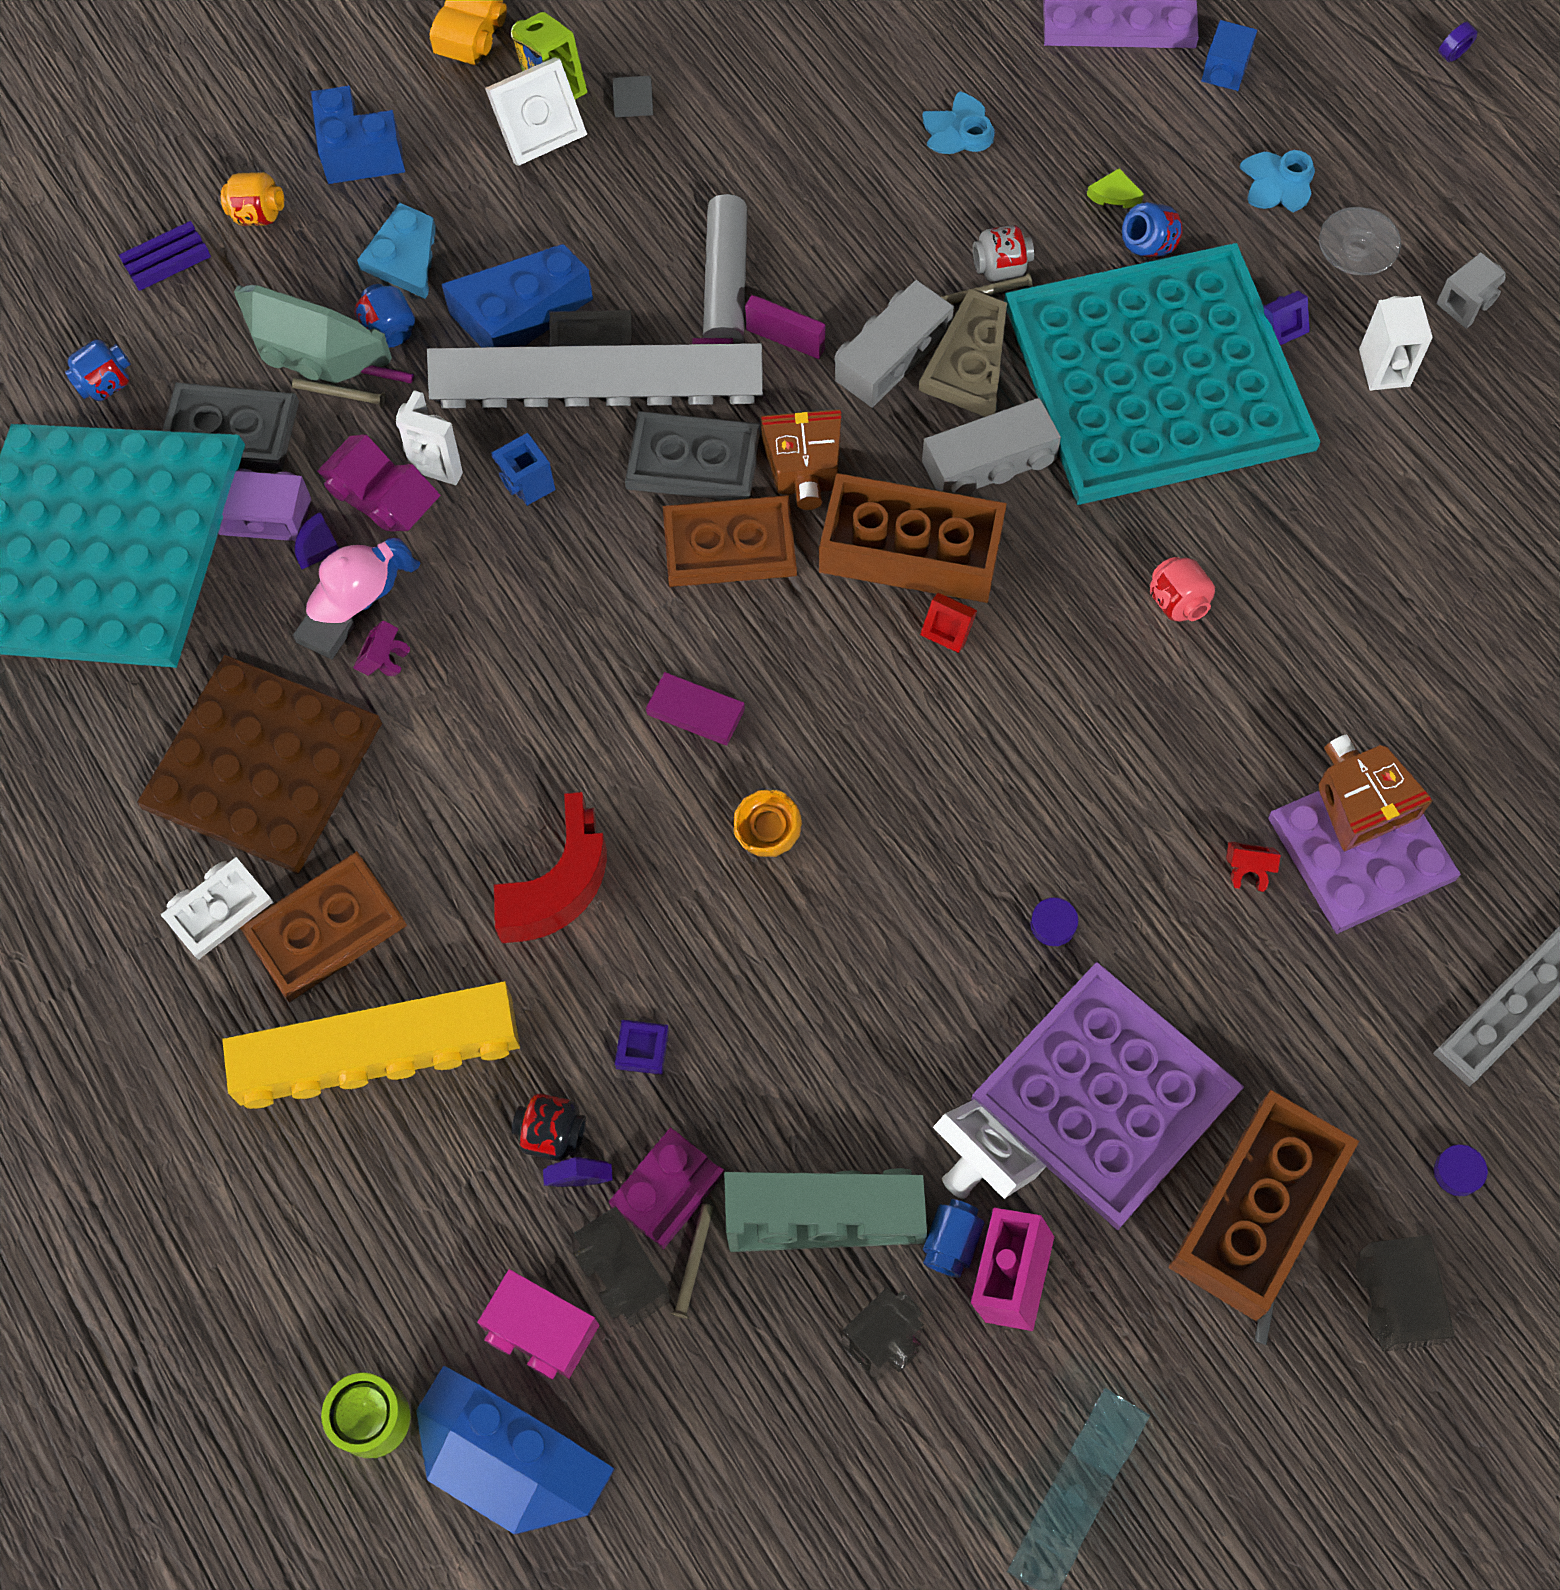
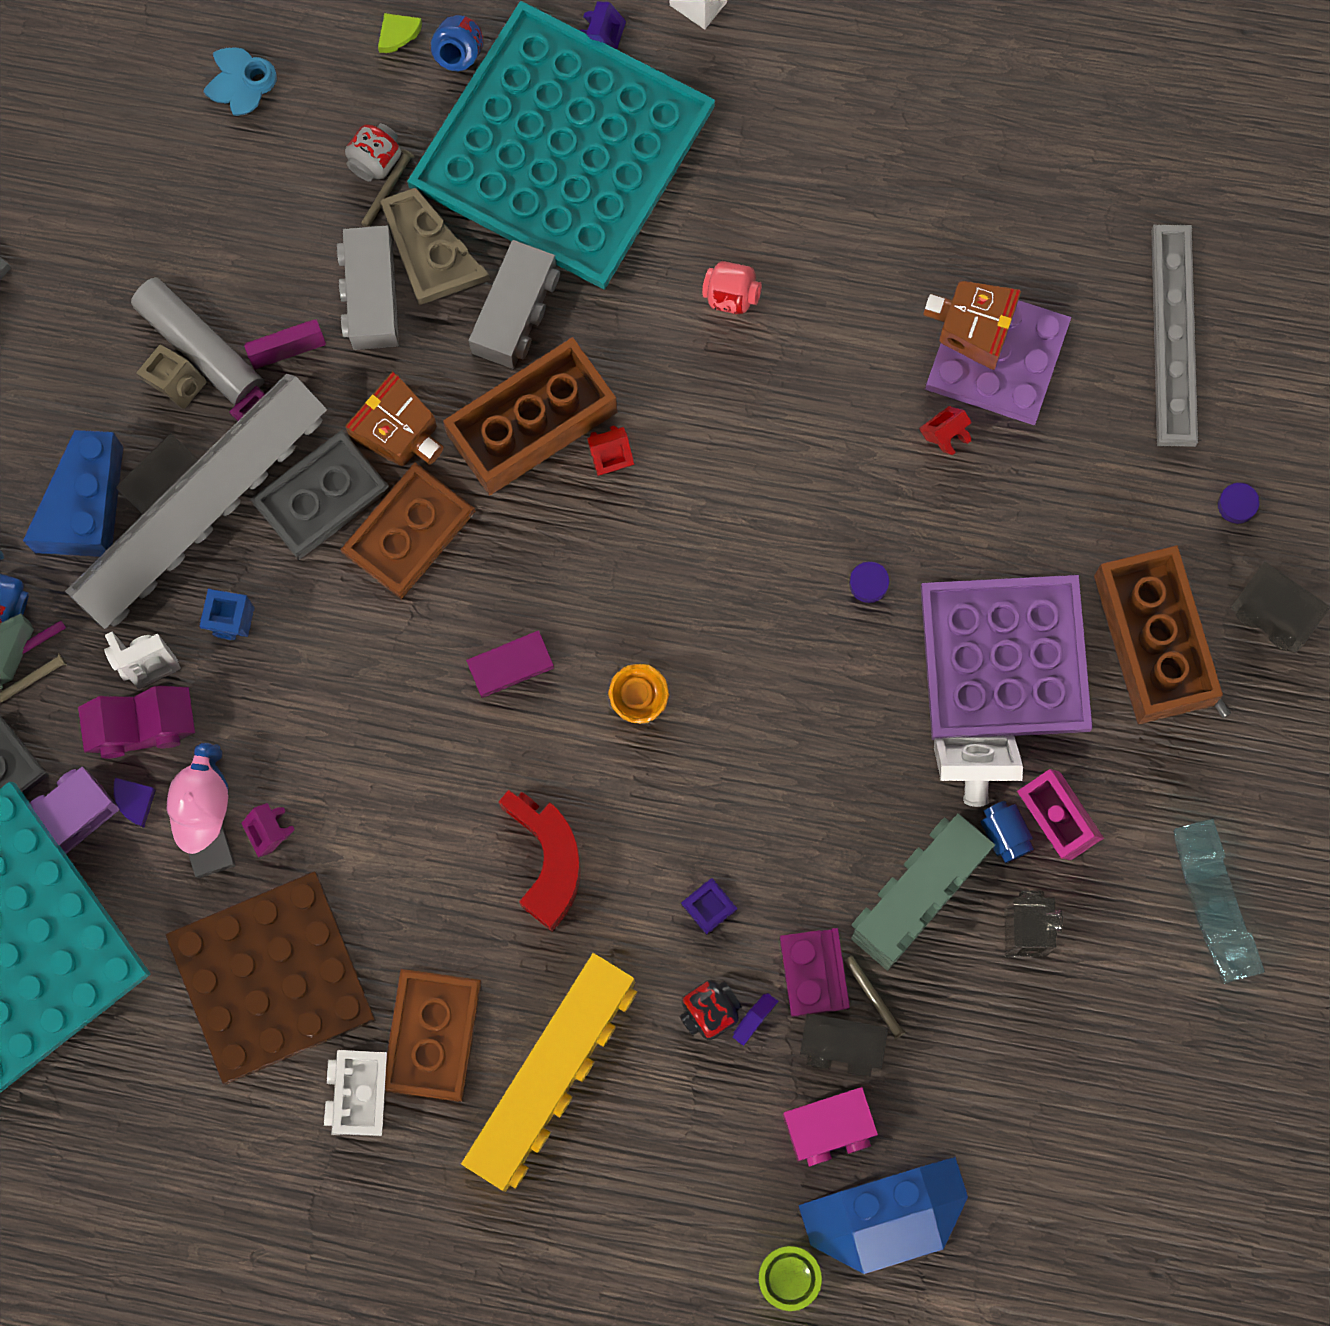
camera: 45 degrees left, 10 degrees up
none -> dark tan bracket [136,344,206,409]

